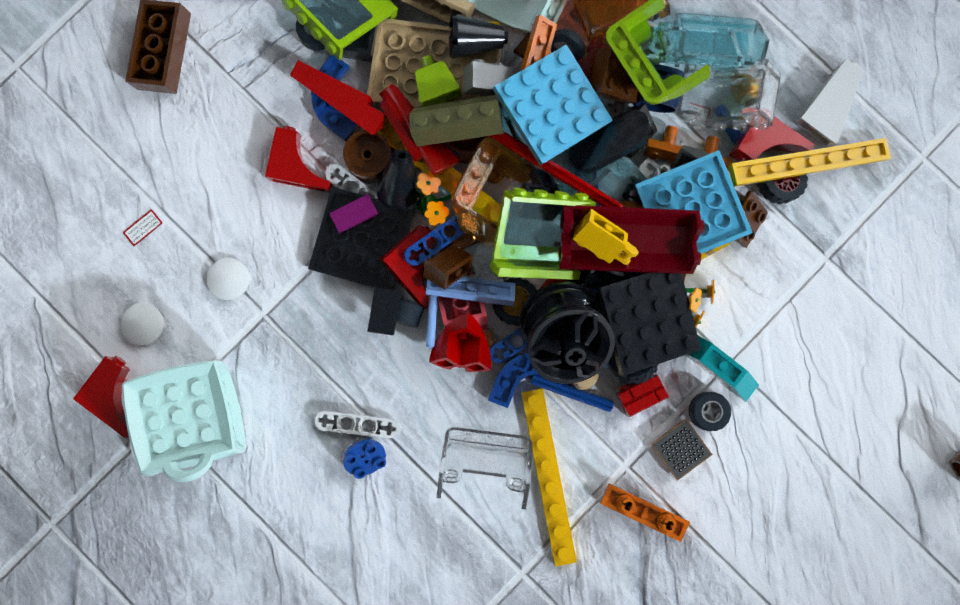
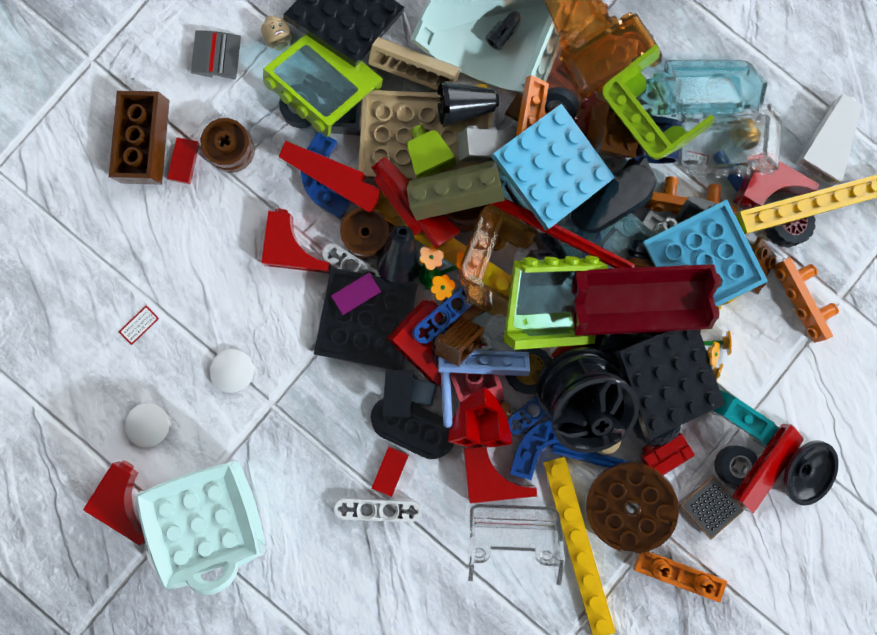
camera: 10 degrees left, 0 degrees up
blue plate [342,437,386,479] -> none
yellow brick [573,209,639,265] -> none
none -> red tile [167,137,200,185]
none -> reddish brown wheel [200,118,255,173]
none -> black tile [370,398,454,460]
none -> red tile [371,446,409,497]
none -> red arch [463,444,537,503]
none -> reddish brown plate [586,462,679,553]
none -> red slope [731,424,804,514]
none -> orange plate [773,257,839,343]
none -> black dish [783,440,839,506]

